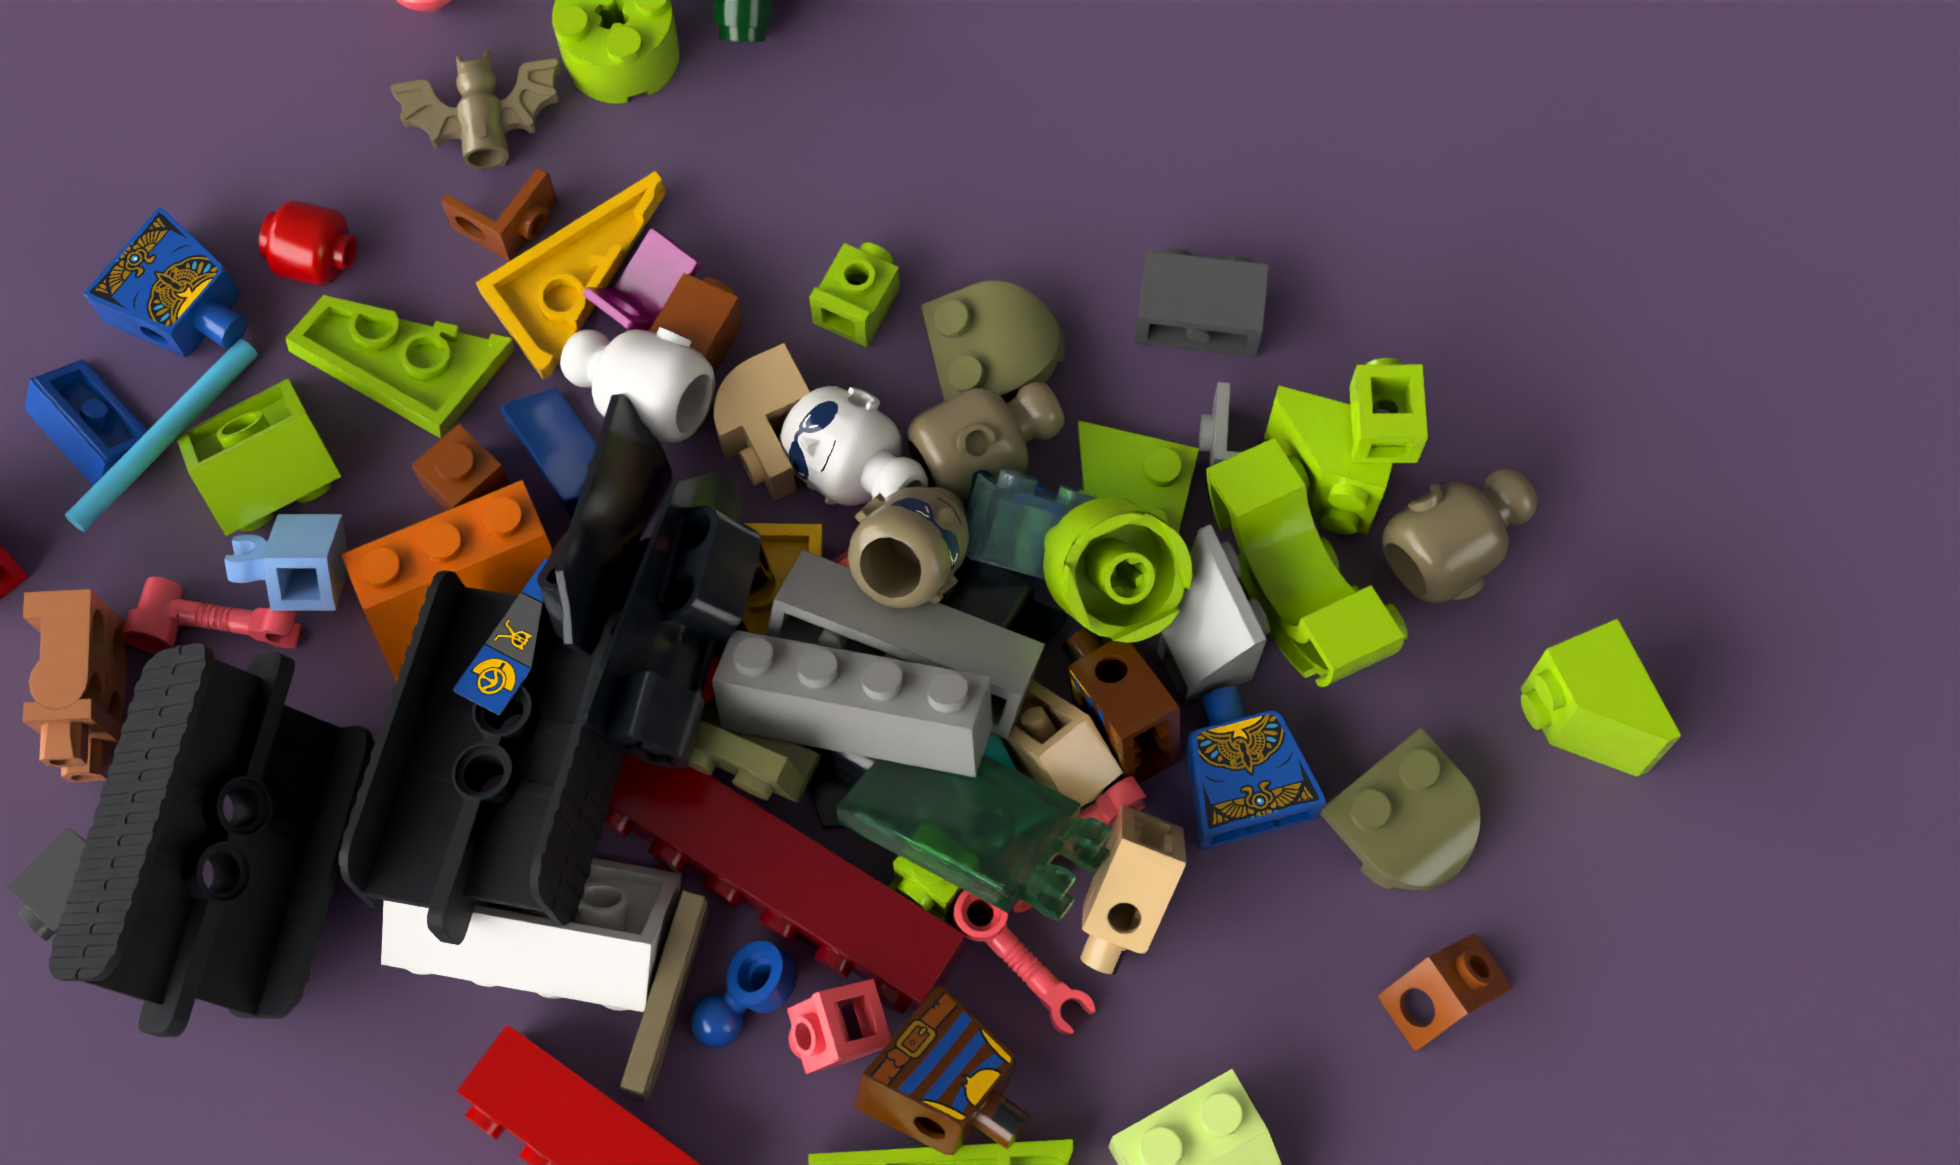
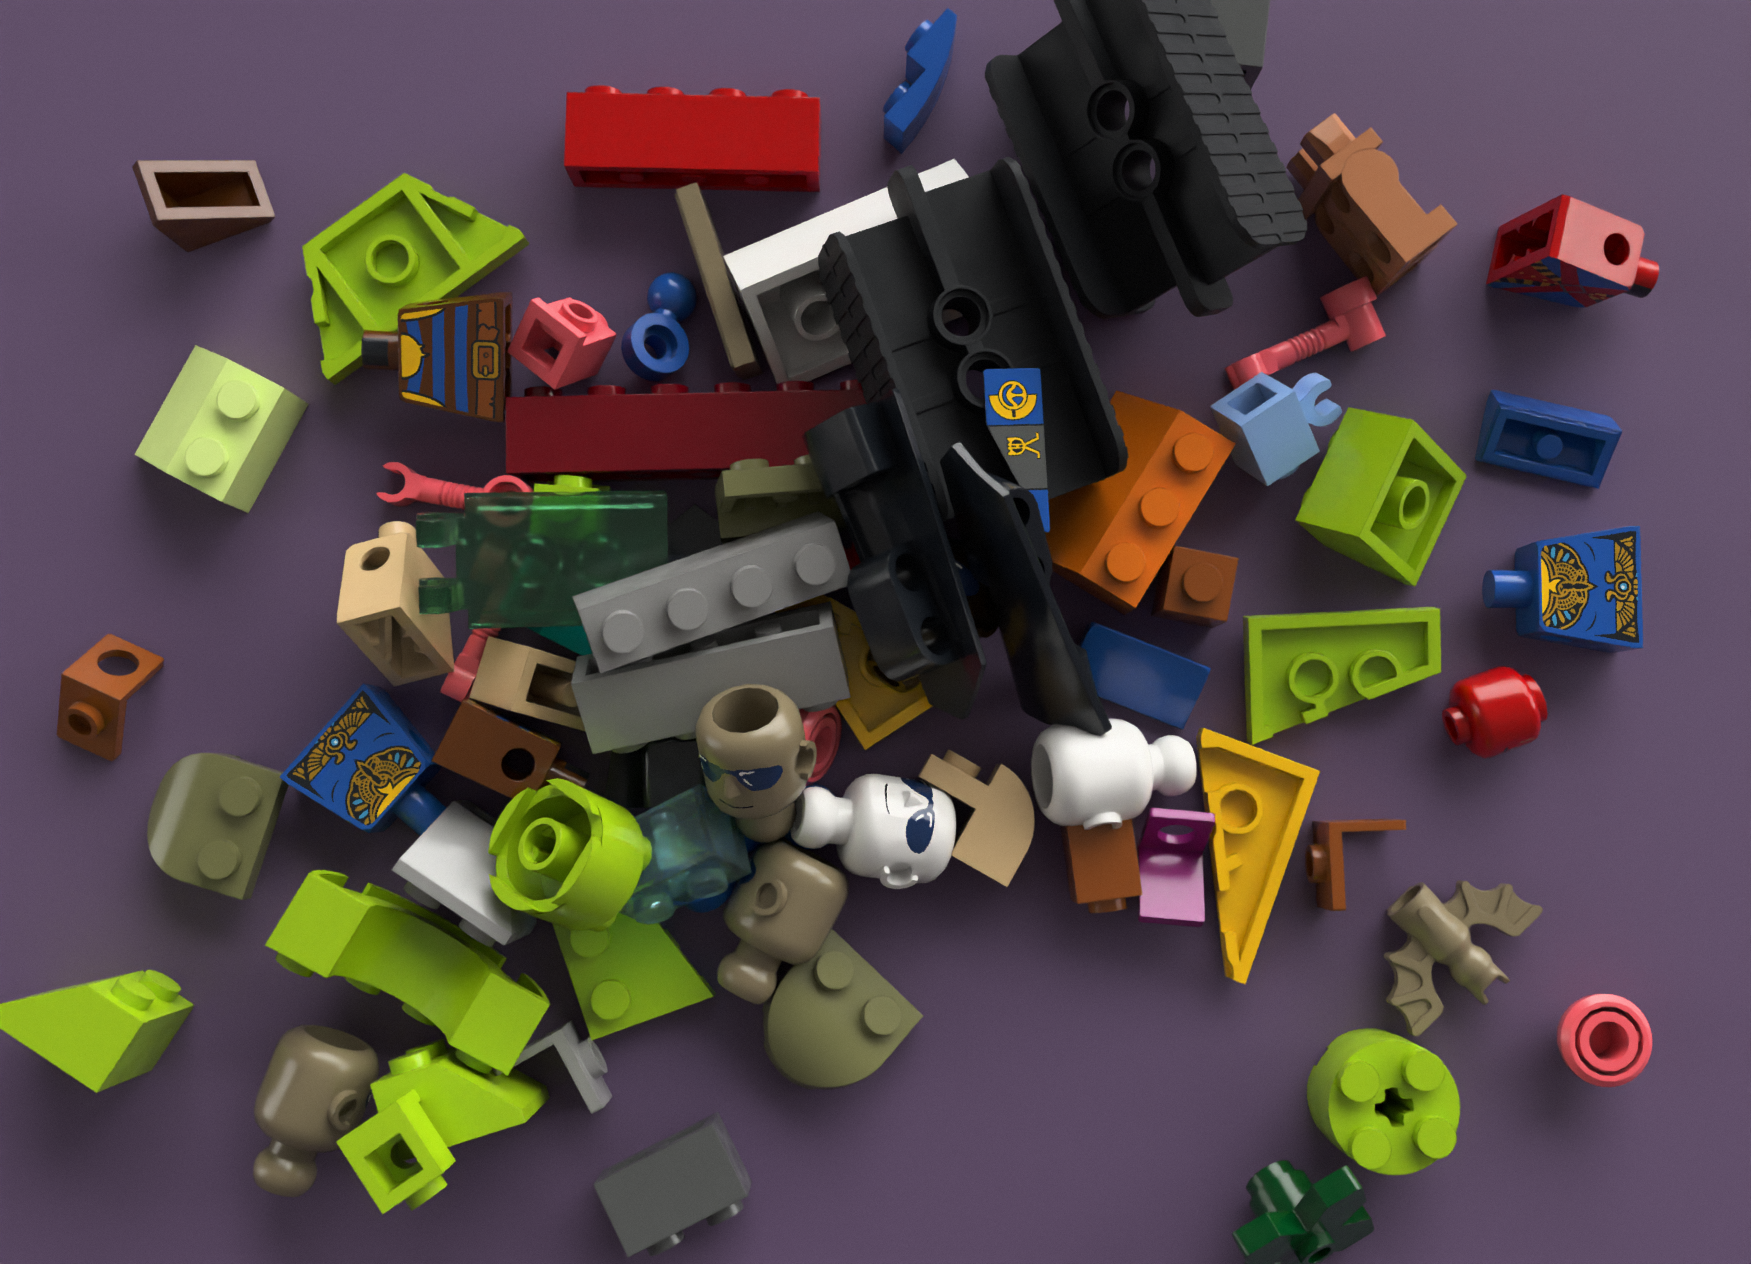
camera: 145 degrees right, 15 degrees up
medium azure bar [65,338,258,532] -> none
lime brick [809,242,900,348] -> none
none -> blue slope [883,8,957,154]

